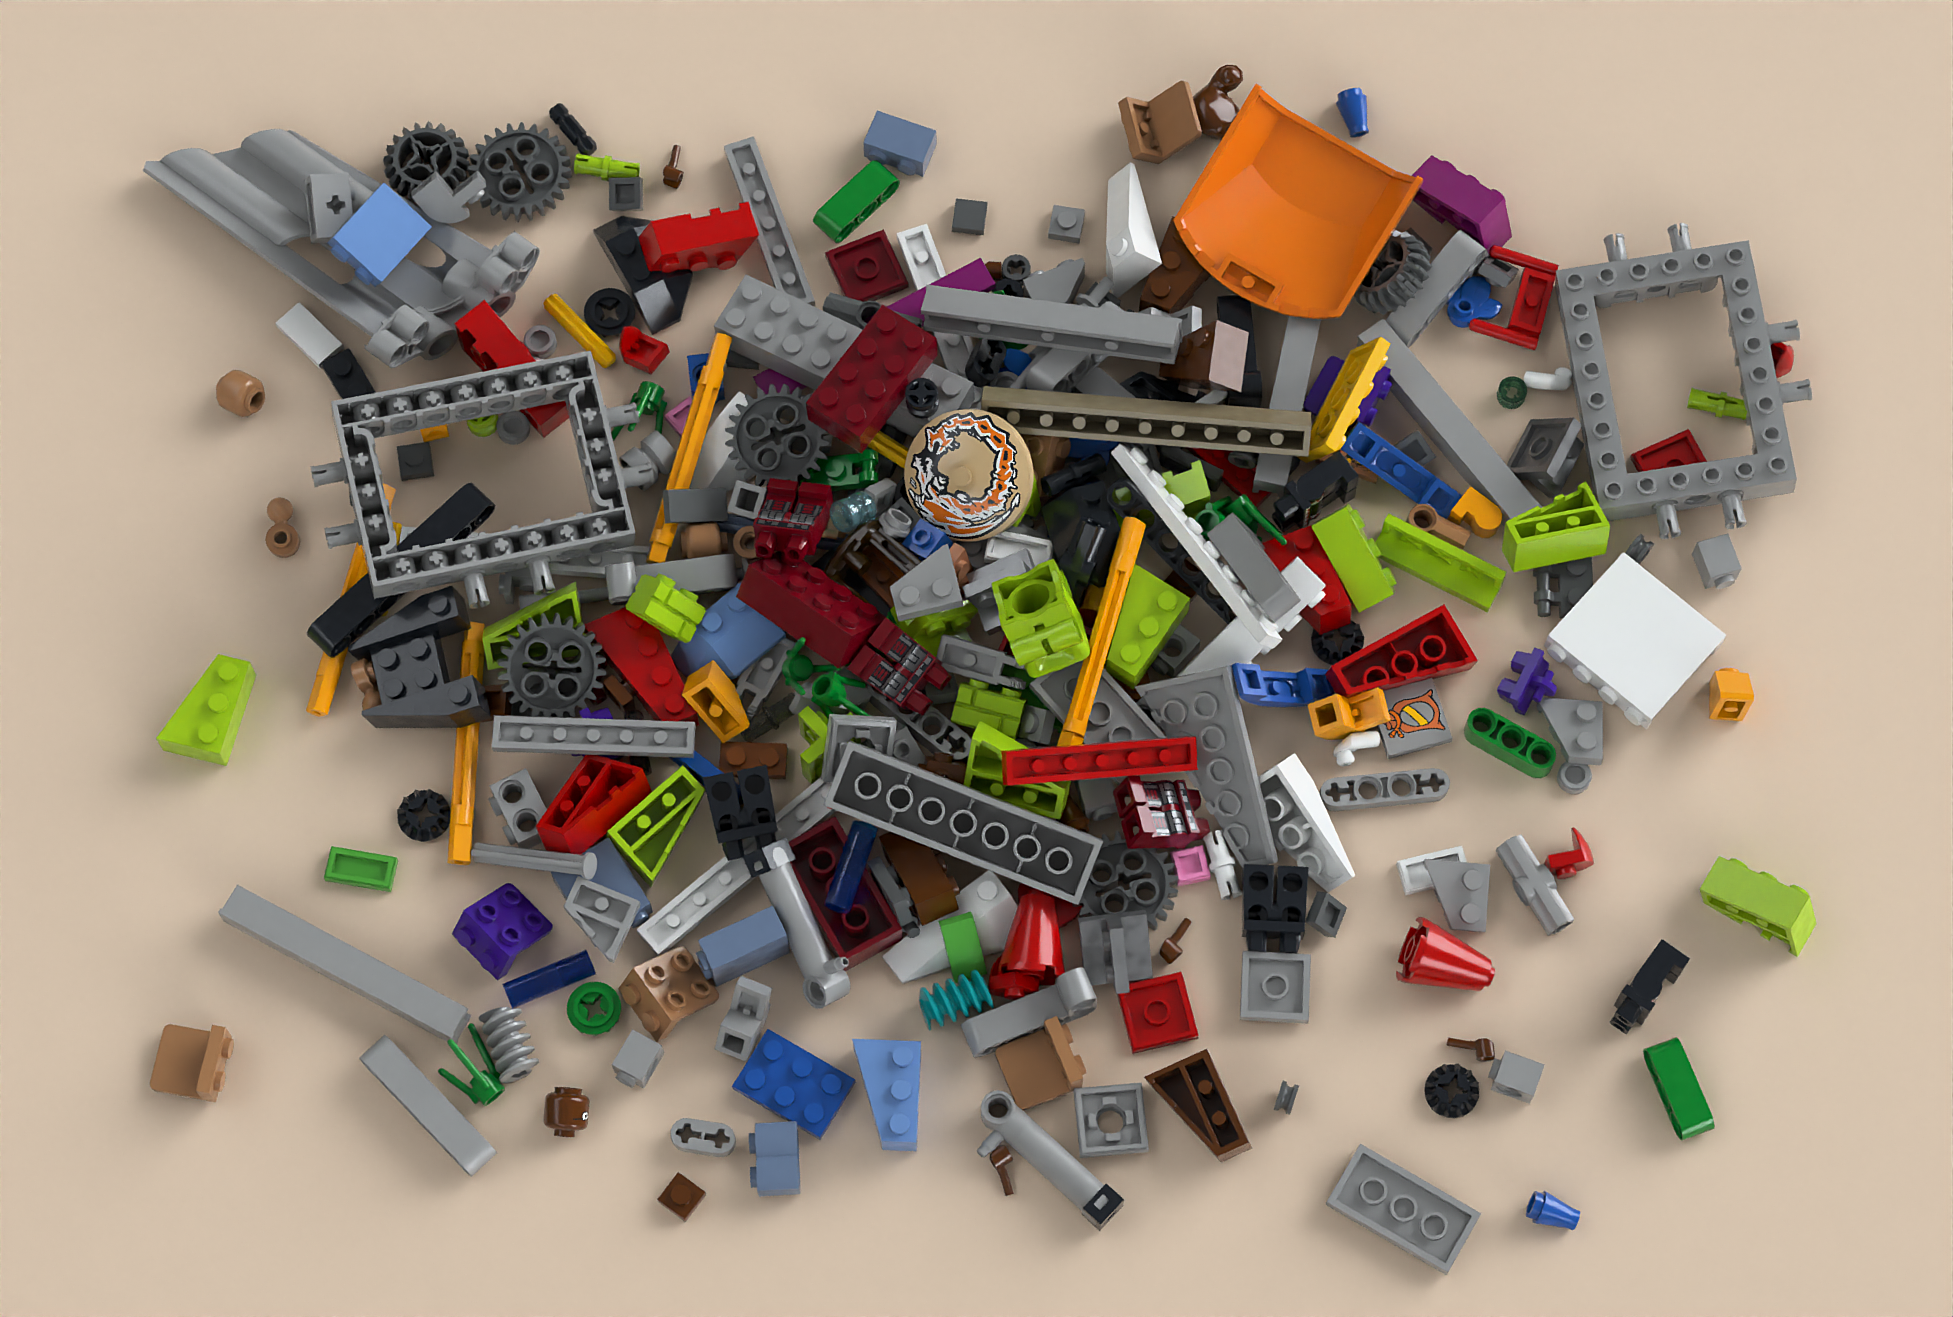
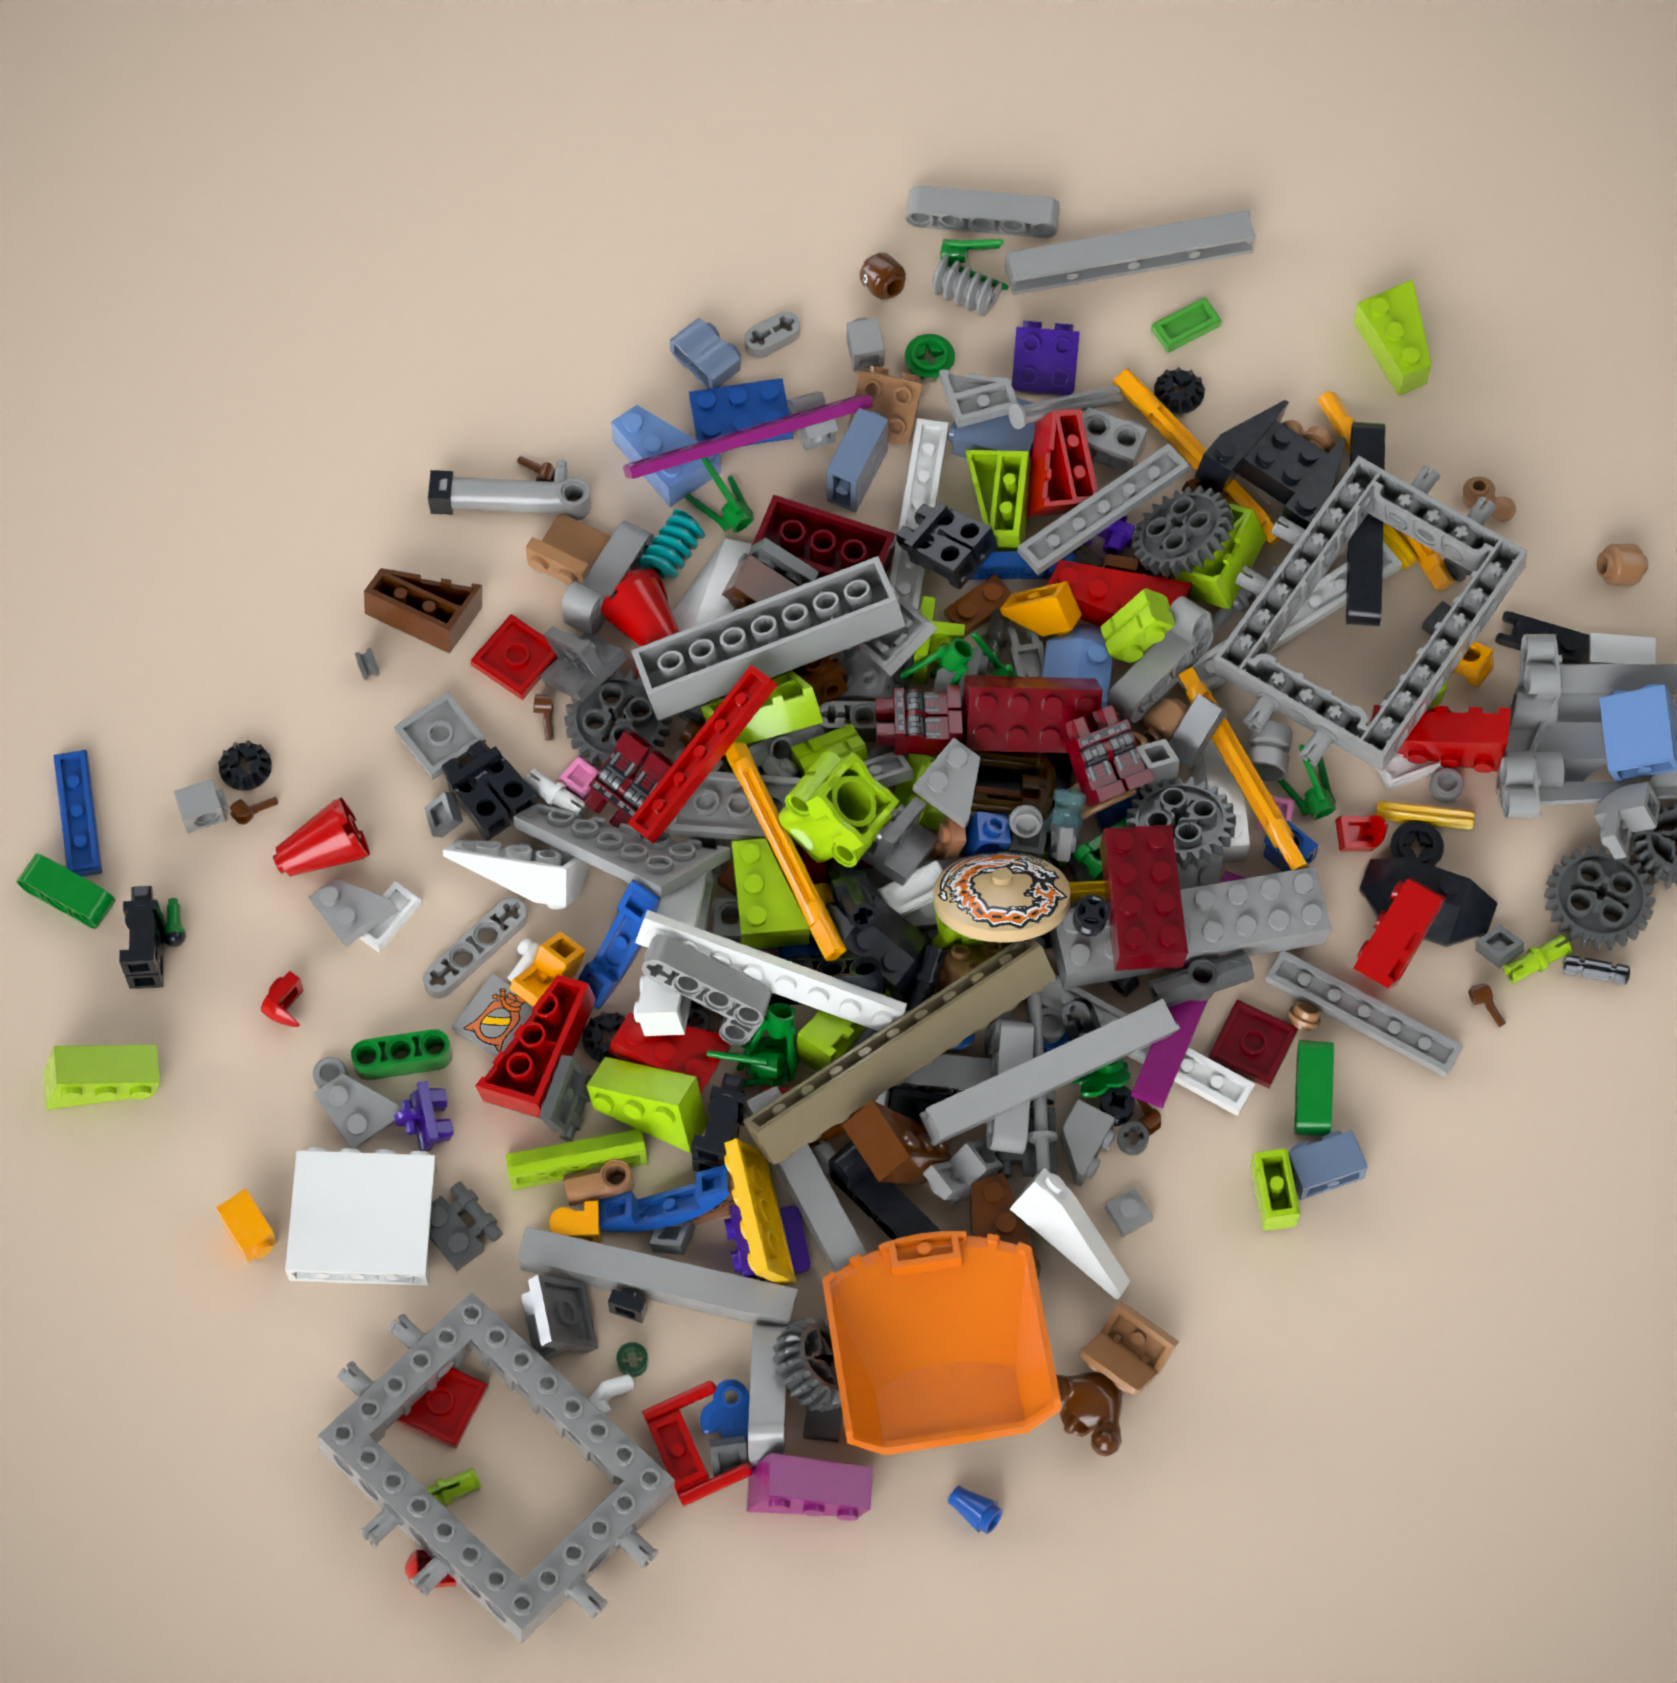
camera: 140 degrees right, 5 degrees down
medium nougat bracket [150,1024,234,1102] -> none
clear blue piece [503,949,596,1009] -> none
reddish brown plate [657,1172,706,1222] -> none
light grey piece [742,837,850,1009] -> none
clear blue piece [824,820,878,914] -> none
bright green tile [938,912,987,983] -> none
dark grey tile [952,198,988,235] -> none
light grey piece [1073,1082,1149,1158] -> none
light grey plate [1326,1144,1481,1275] -> none
light grey piece [1496,834,1574,936] -> none
lime wedge [1502,482,1610,572] -> none
blue cone [1526,1191,1580,1230] -> none
dark grey bush [1625,534,1654,564] -> none
light grey brick [1692,533,1742,589] -> none
none -> blue tile [53,750,103,877]
none -> green piece [162,898,186,947]
none -> dark grey plate [539,1055,592,1142]
none -> black plate [608,1289,647,1323]
none -> magenta tile [623,394,874,479]
none -> green plant [685,457,754,533]
none -> lime brick [1250,1148,1300,1231]
none -> medium nougat plate [1288,1001,1321,1031]

